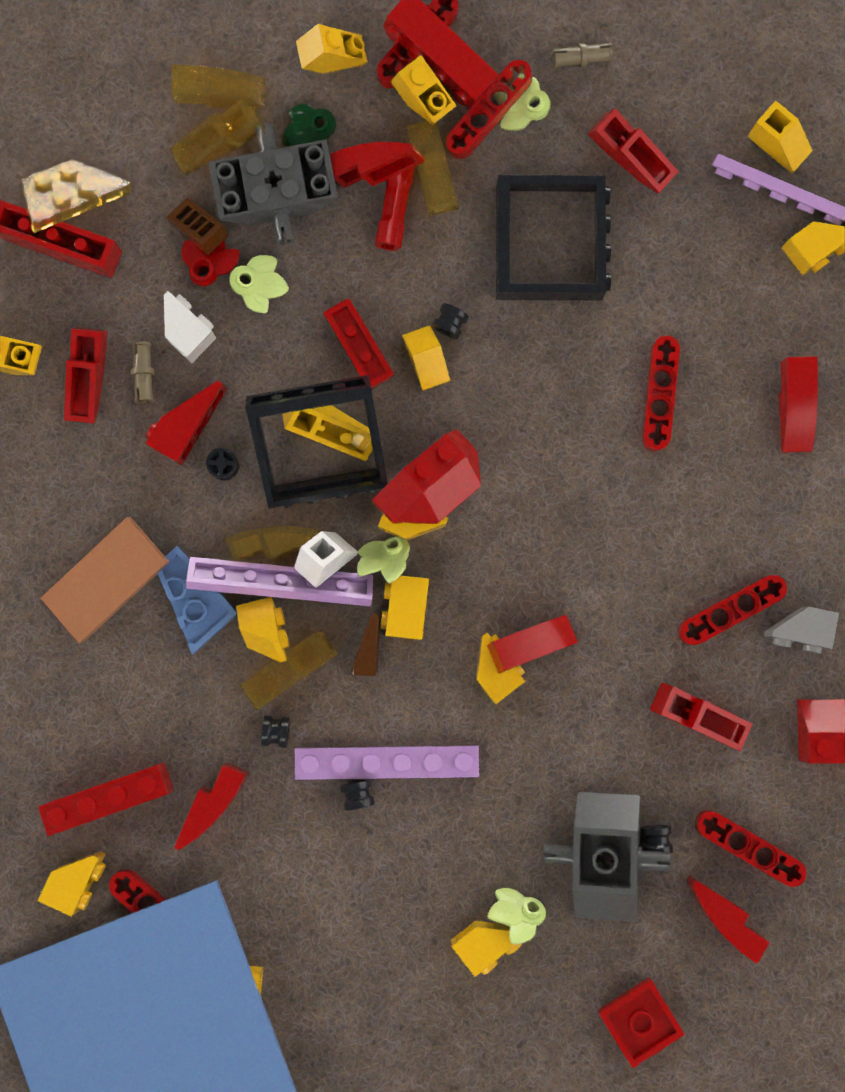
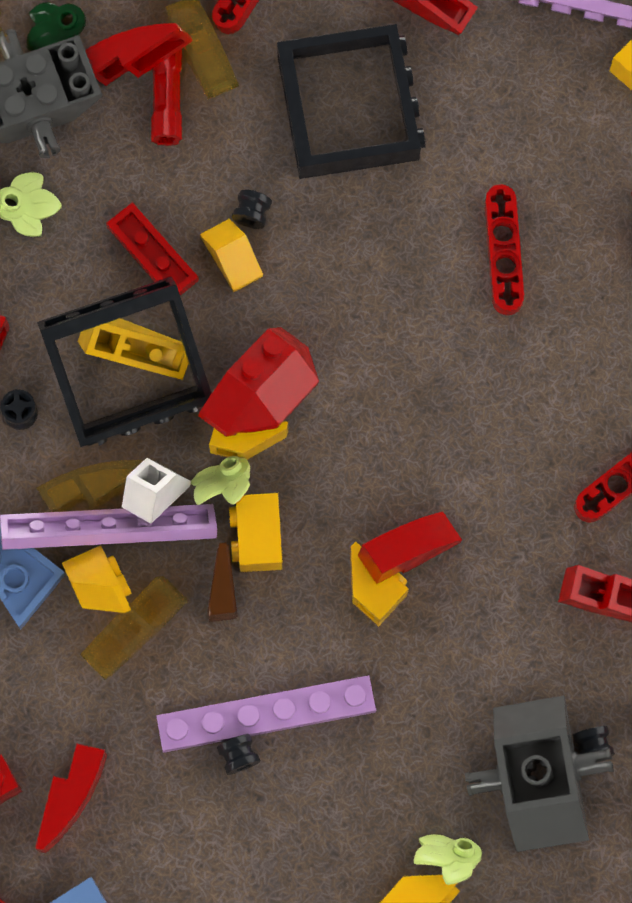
camera: 10 degrees left, 10 degrees down
black wheel [261,715,290,748] -> none

